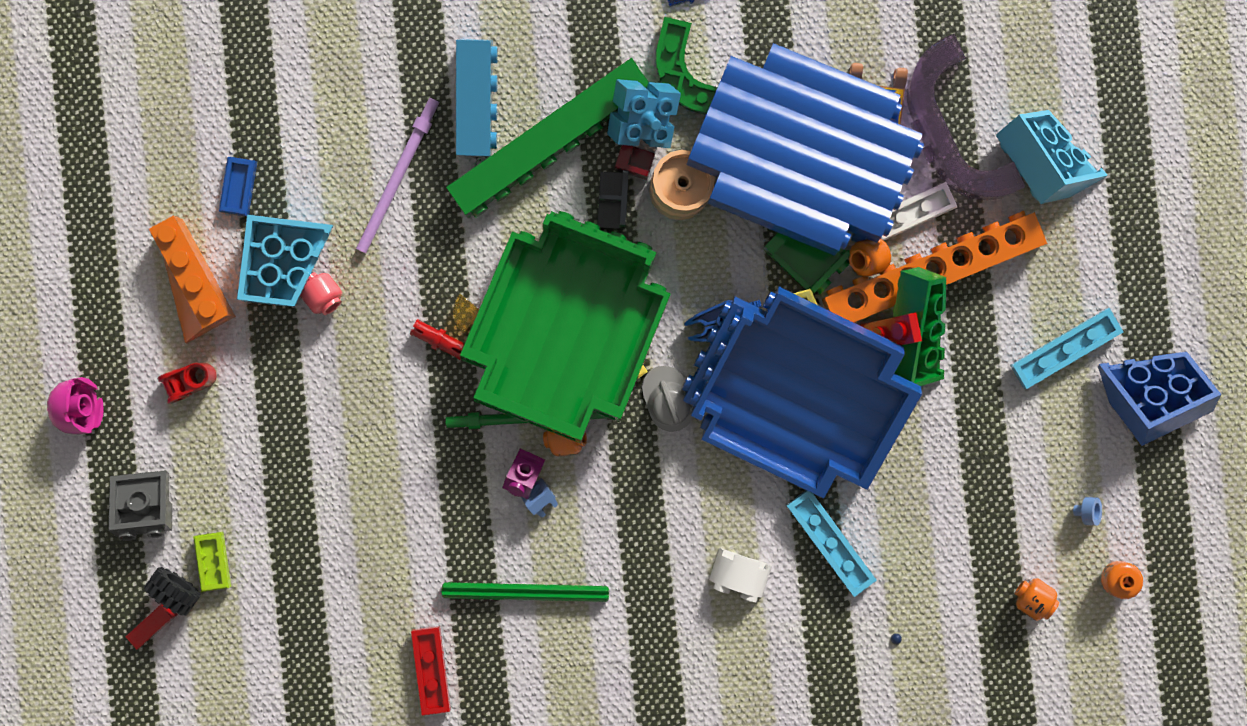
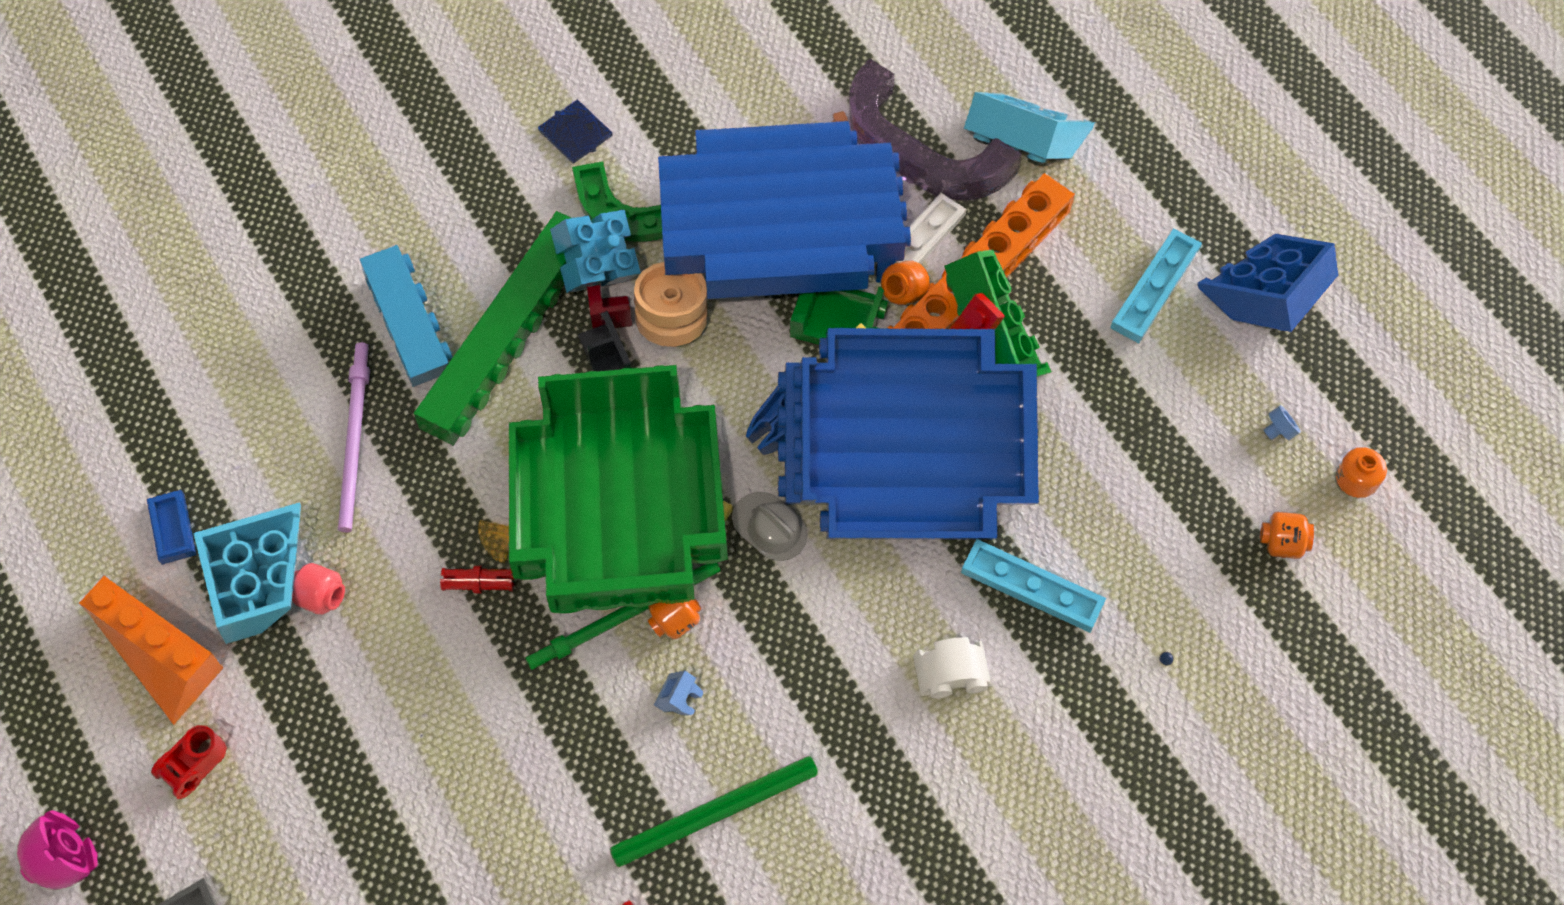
camera: 30 degrees left, 25 degrees down
magenta brick [502,448,546,499] -> none

